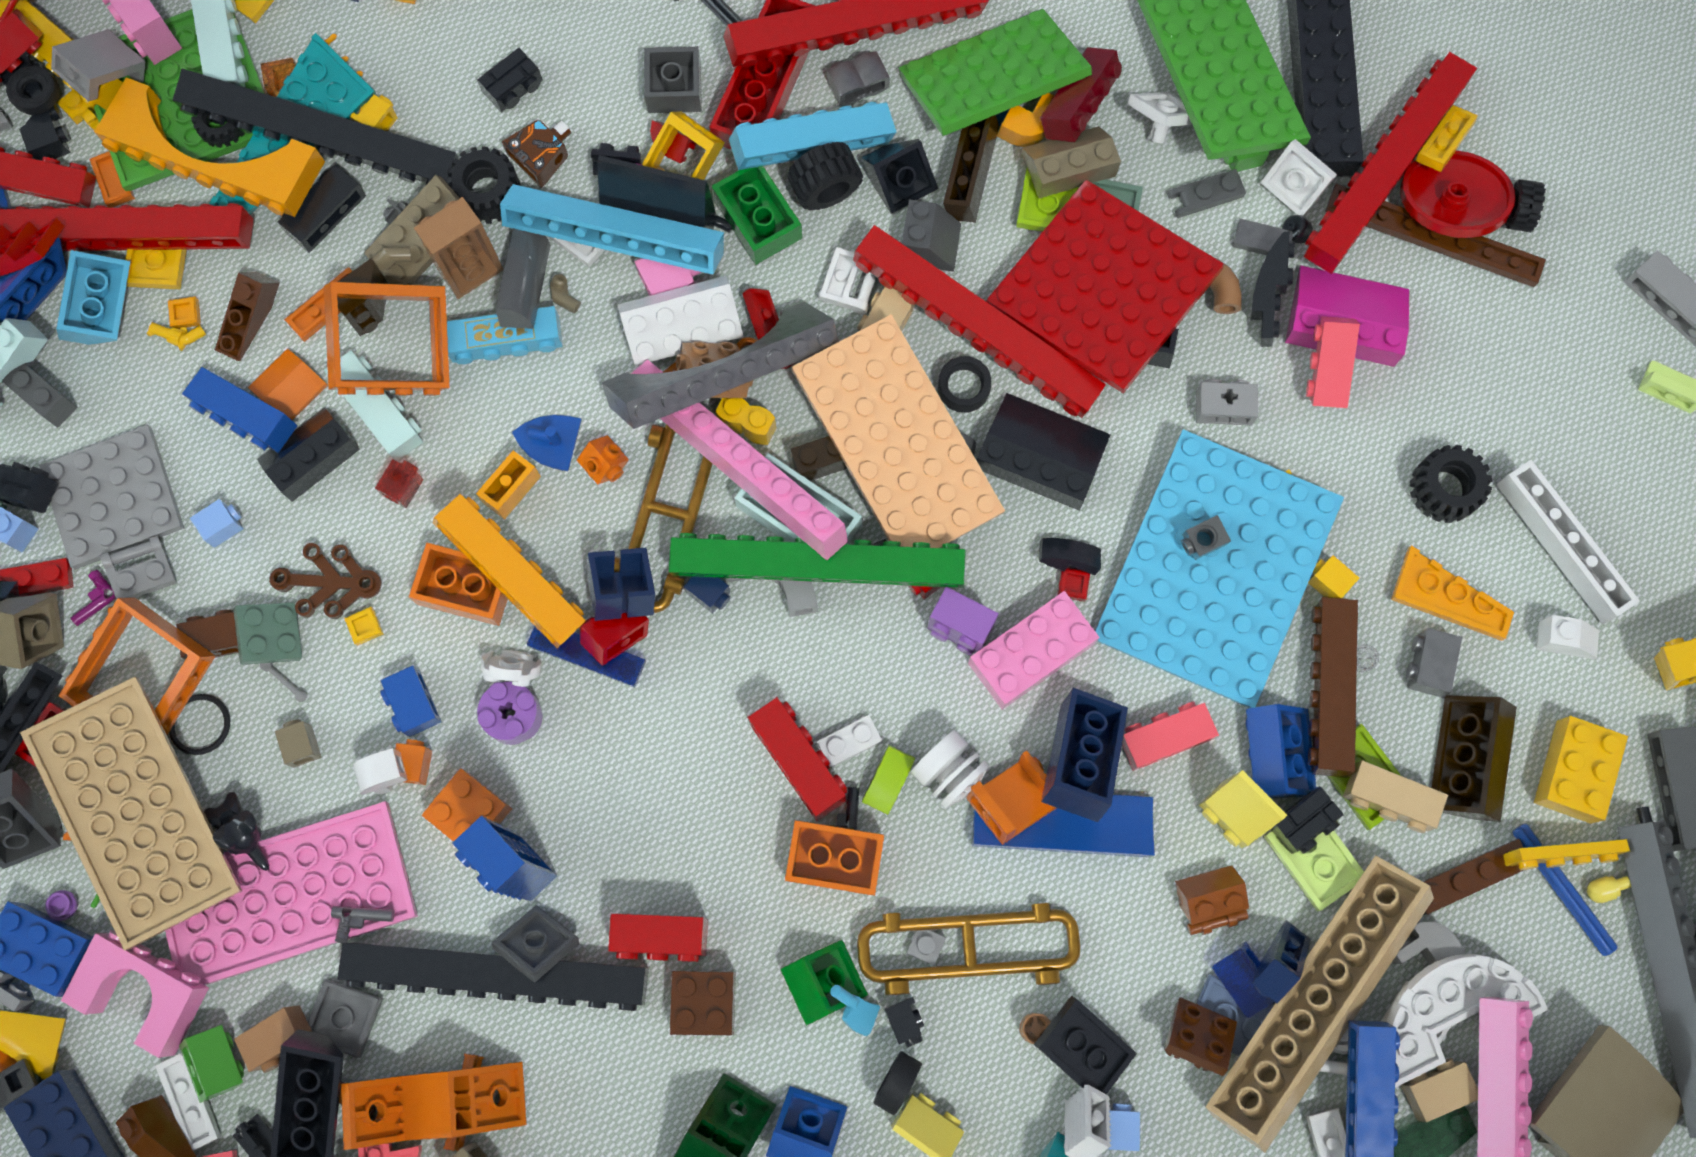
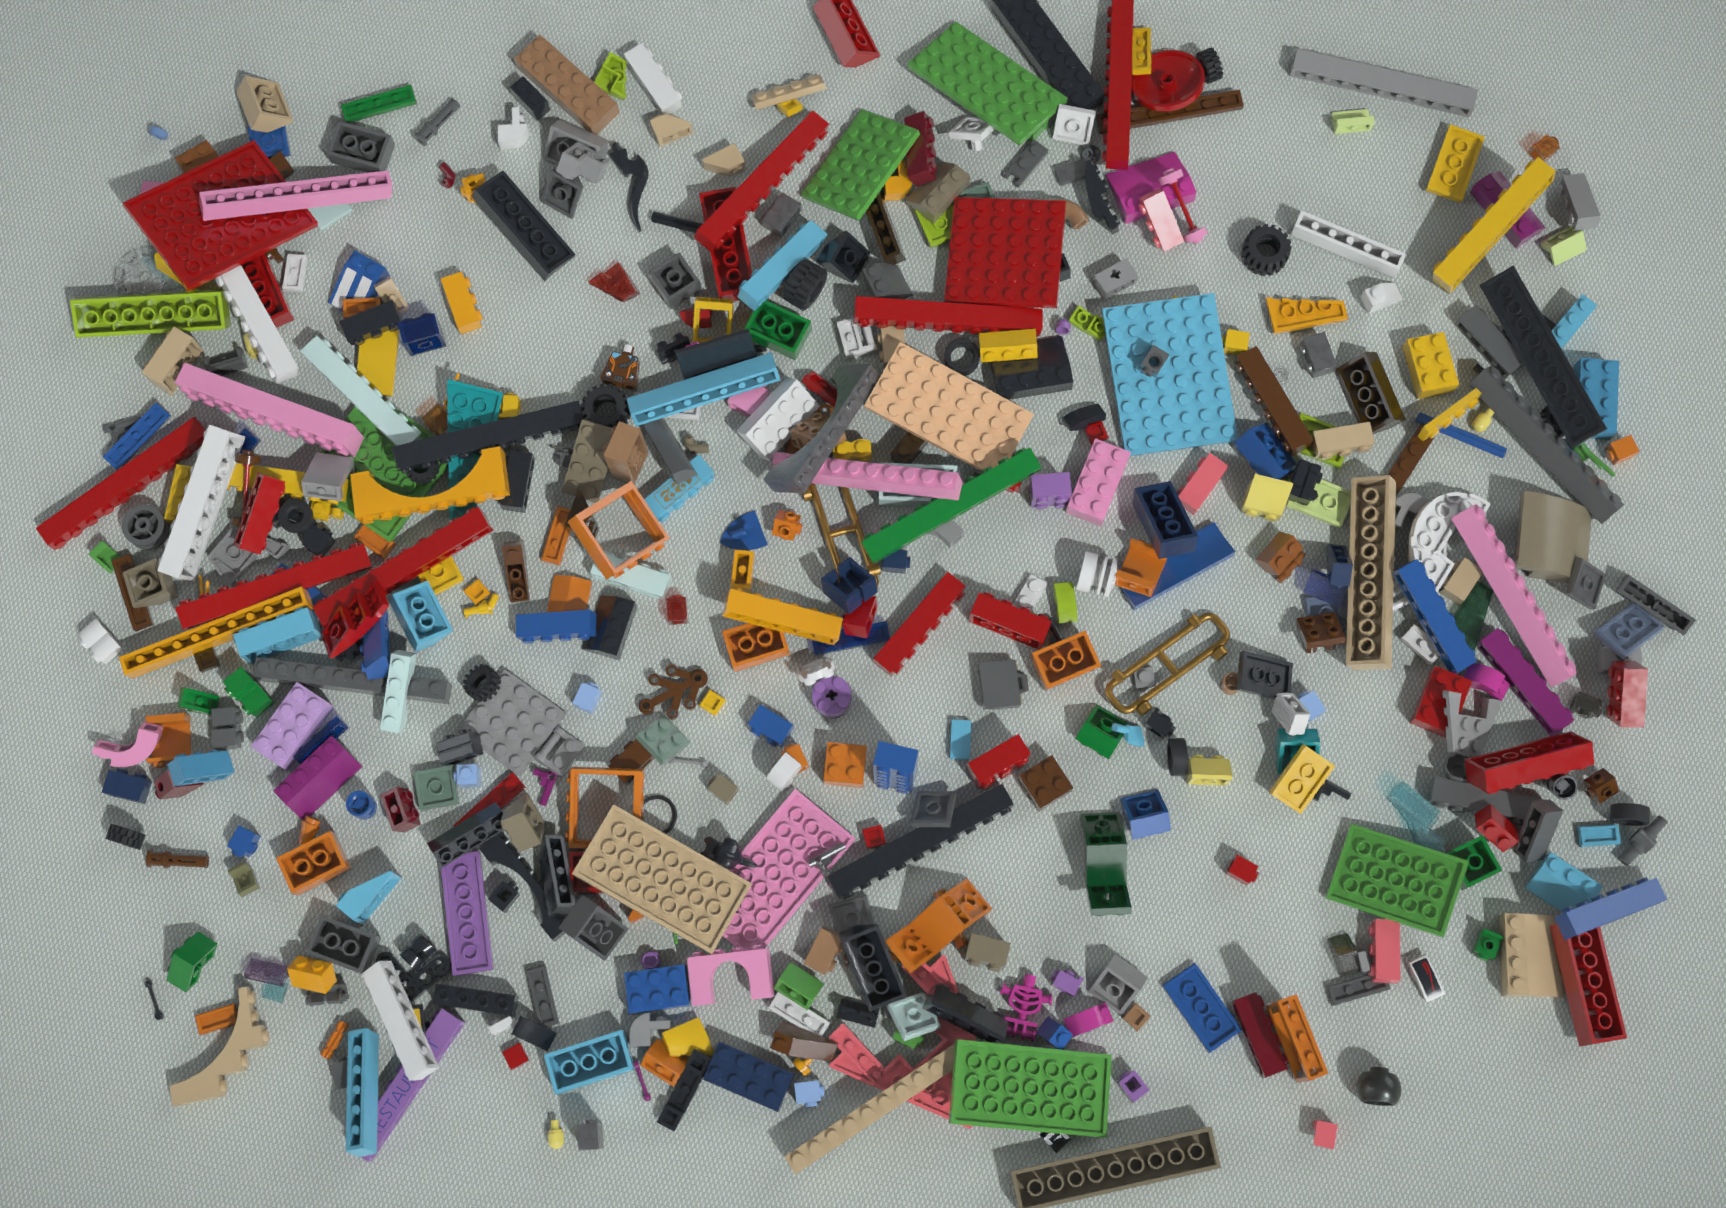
camera: 30 degrees left, 0 degrees up
dark tan arm [373,247,411,272] -> none
black brick [477,47,543,113] -> none
none -> black tyre [463,664,501,702]
none -> clear red slope [588,262,641,303]
none -> red plate [862,824,887,850]
none -> red brick [873,572,966,677]
none -> medium azure tile [950,720,971,760]
none -> dark grey piece [977,660,1029,710]
none -> yellow brick [979,329,1038,362]
none -> medium lavender hinge [1055,318,1071,335]
none -> lime slope [1068,305,1105,341]
none -> bright pink axle [1158,168,1208,244]

